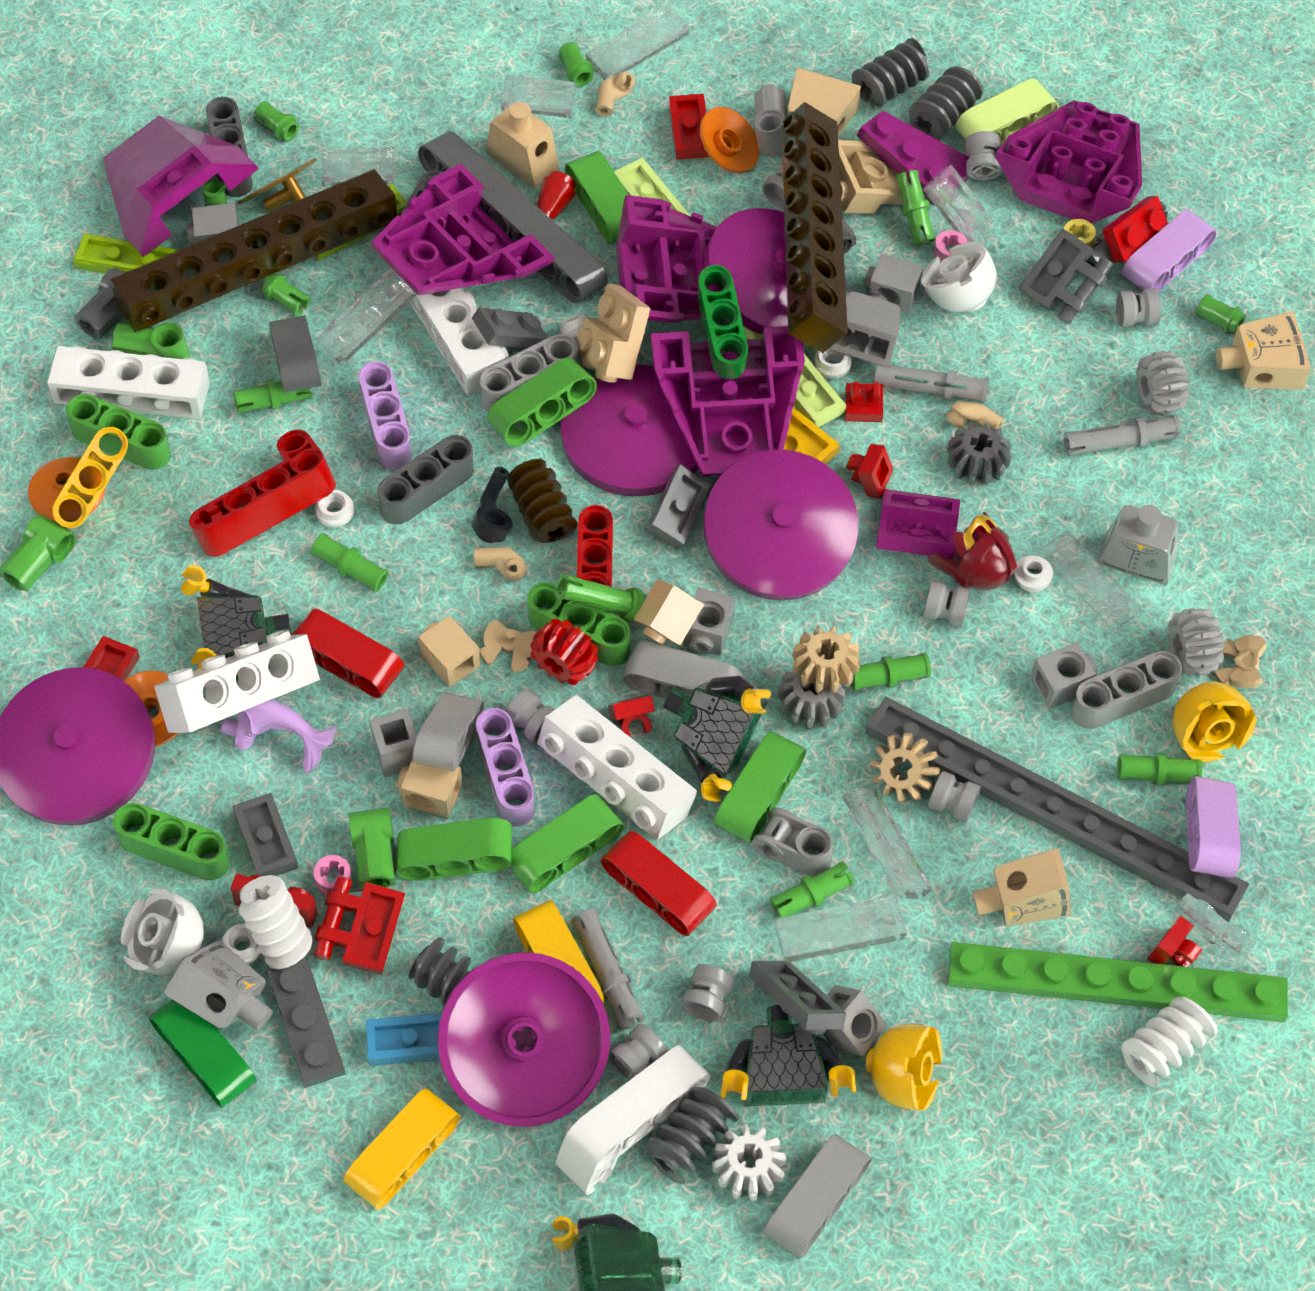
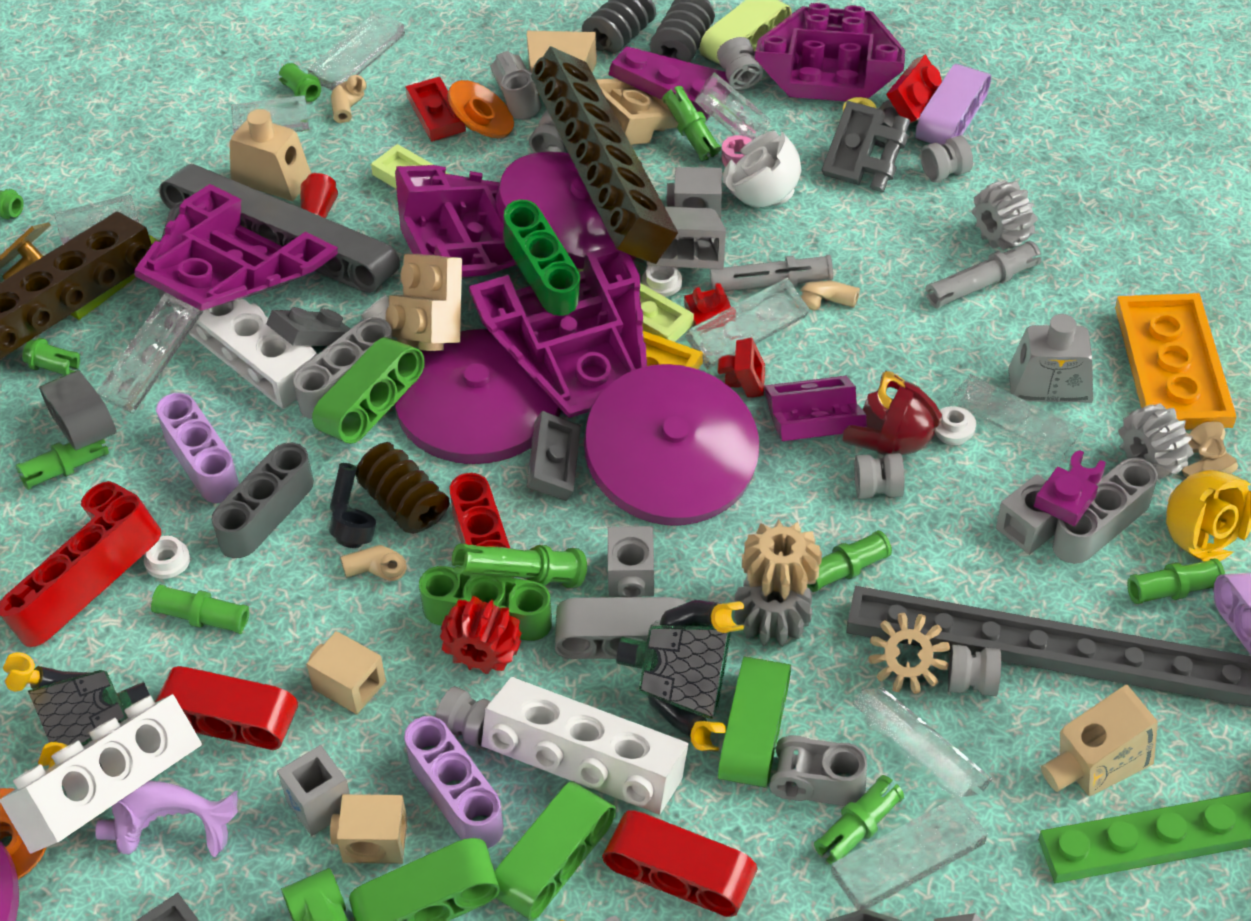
camera: 15 degrees left, 10 degrees down
light grey beam [413,692,484,772] -> none
tan piece [480,620,537,673] -> none
bright green beam [565,151,629,244] -> none
red tile [608,695,655,737] -> none
brick [633,579,704,646] -> none
flat silver gear [947,420,1012,486] -> none
bright green pin [1196,294,1246,334] -> none
tan torso [1216,311,1311,390] -> none
none -> clear plate [685,278,810,370]
none -> magenta plate [1034,450,1106,527]
none -> light orange plate [1115,293,1237,430]

